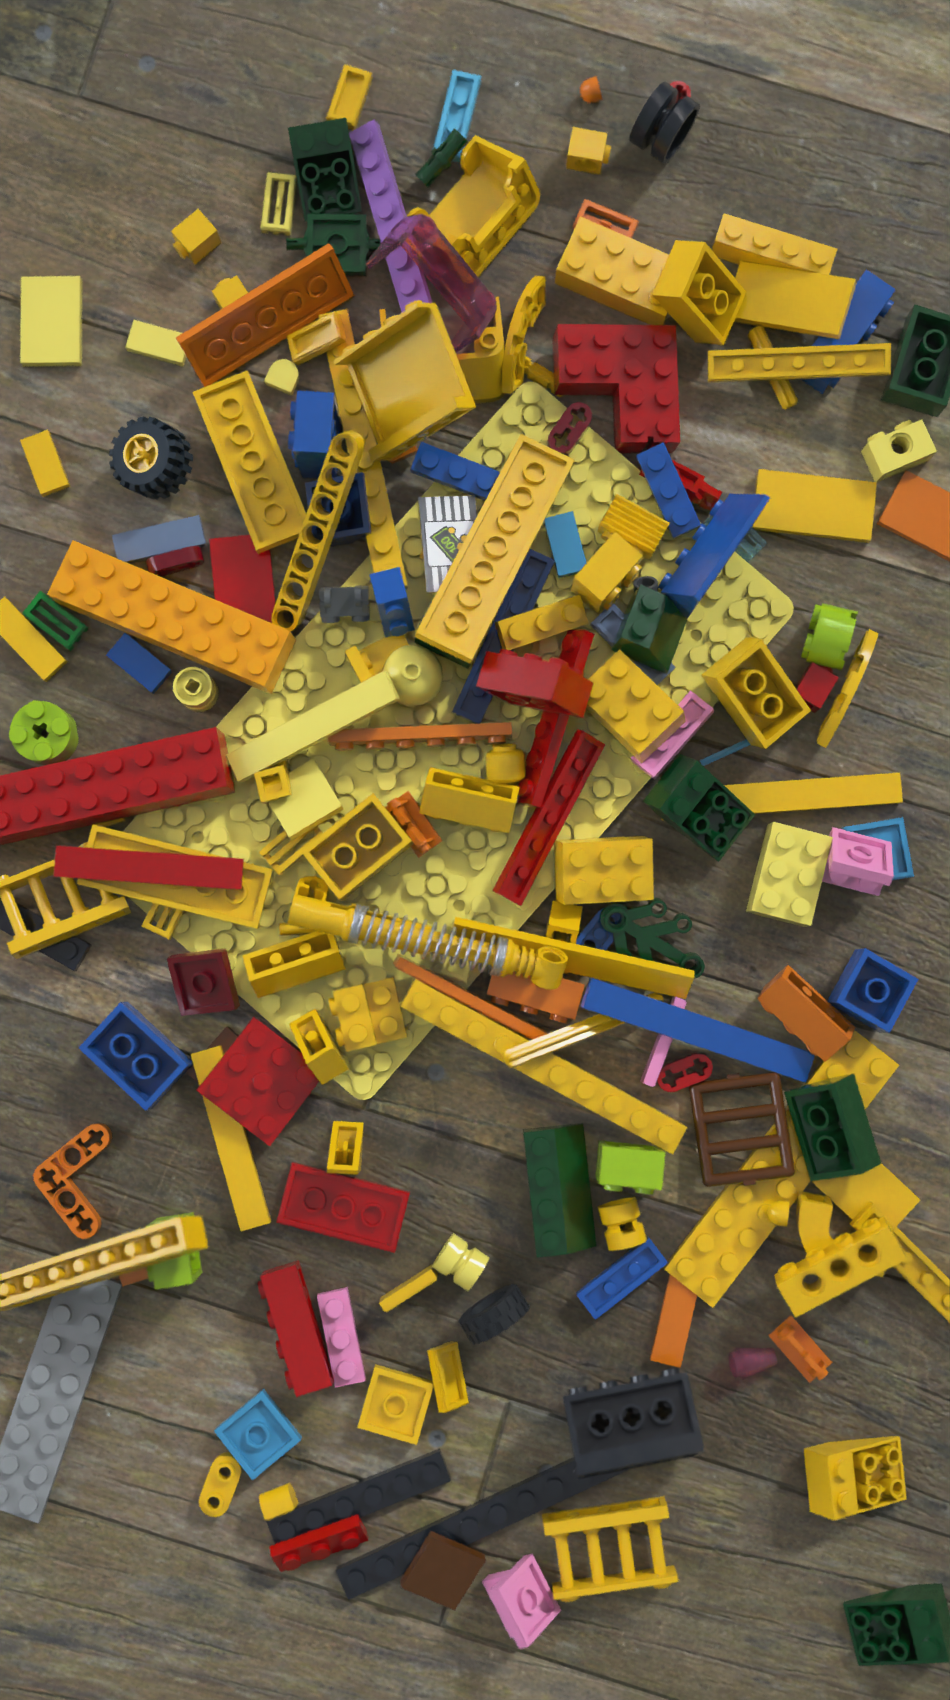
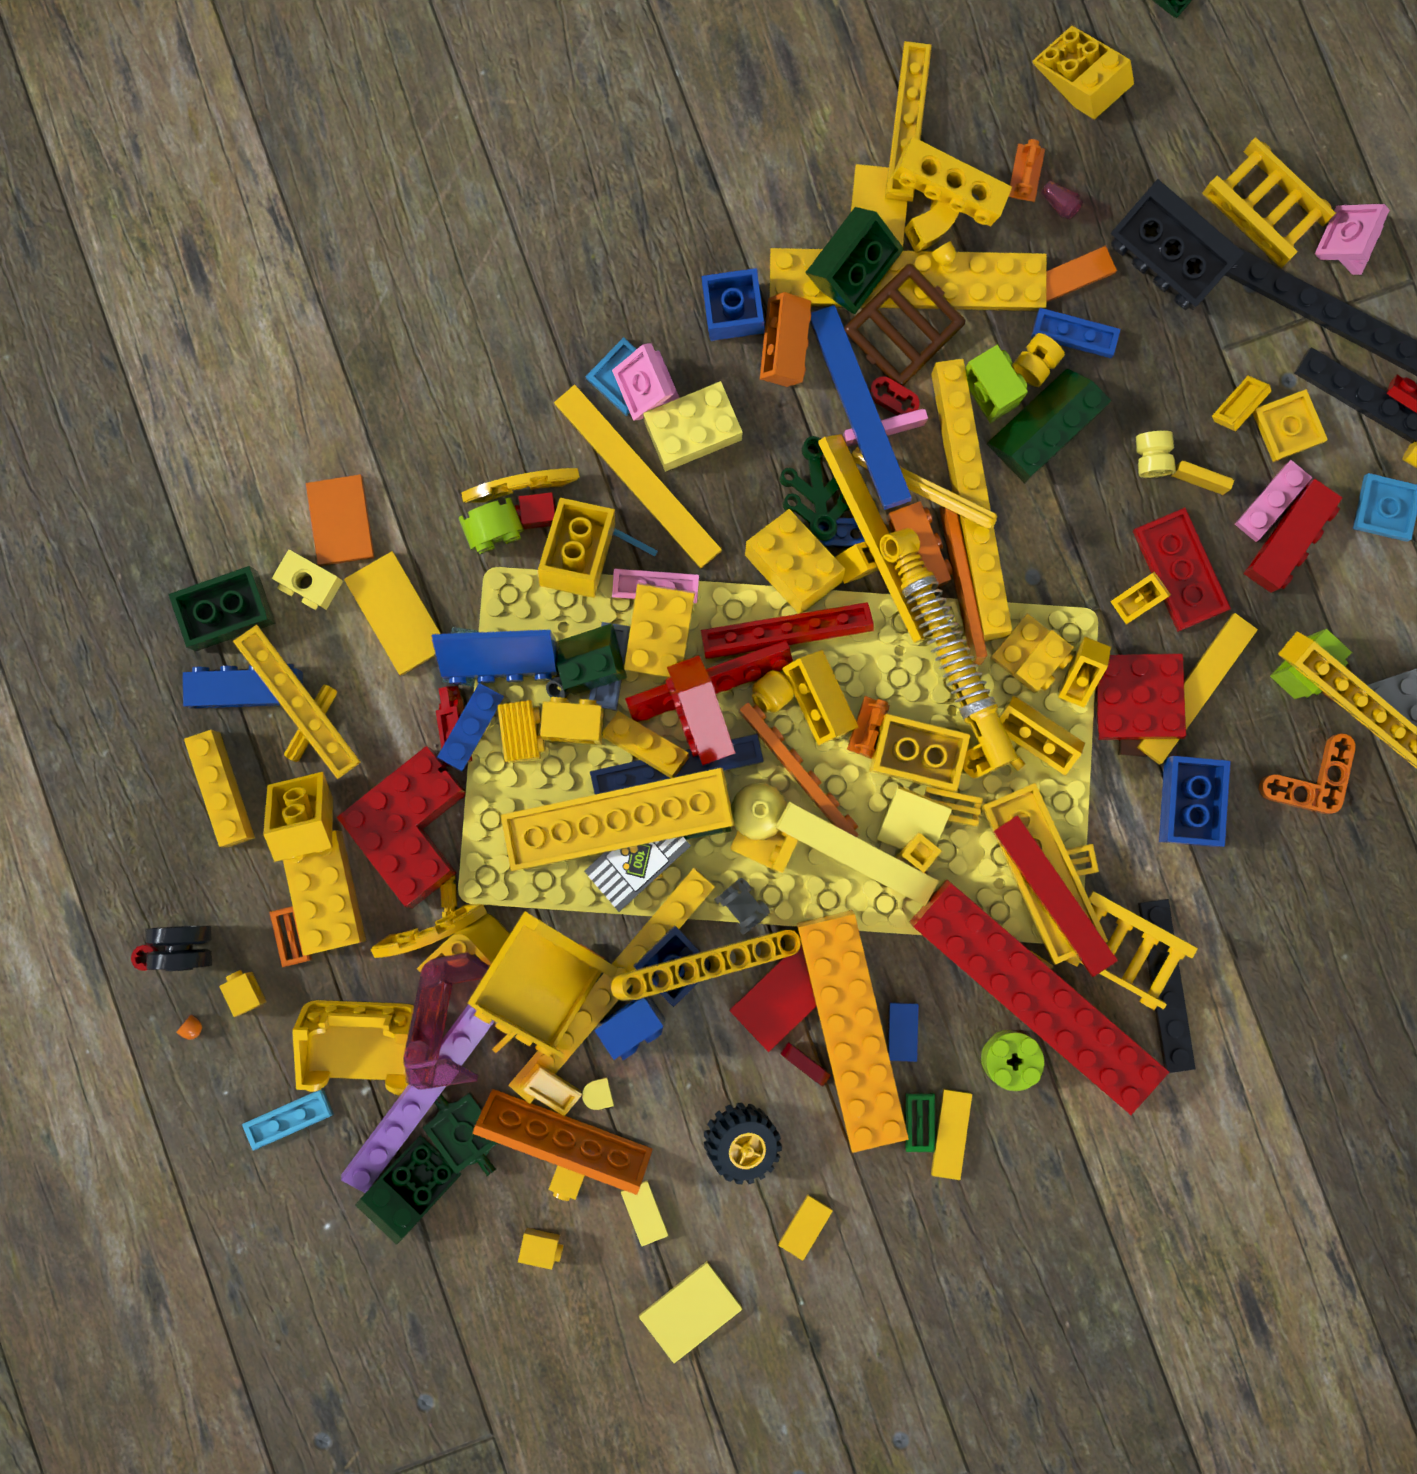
camera: 130 degrees left, 0 degrees up
sand blue tile [112,515,207,564] -> none
dark red plate [167,948,240,1016] -> none
light yellow wheel [173,667,218,712] -> none
yellow plate [193,370,306,554] -> none
light yellow tile [260,172,297,236] -> none
yellow tile [326,64,373,131] -> none
blue brick [370,567,415,637] -> none
reddish brown tile [400,1531,486,1610] -> none
blue plate [410,442,500,501] -> none
dark green pin [415,128,468,188] -> none
black tyre [458,1284,530,1344] -> none
dark azure tile [544,511,586,578] -> none
dark red beam [548,402,592,456] -> none
dark green slope [643,754,755,862] -> none
yellow tile [734,261,856,339] -> none

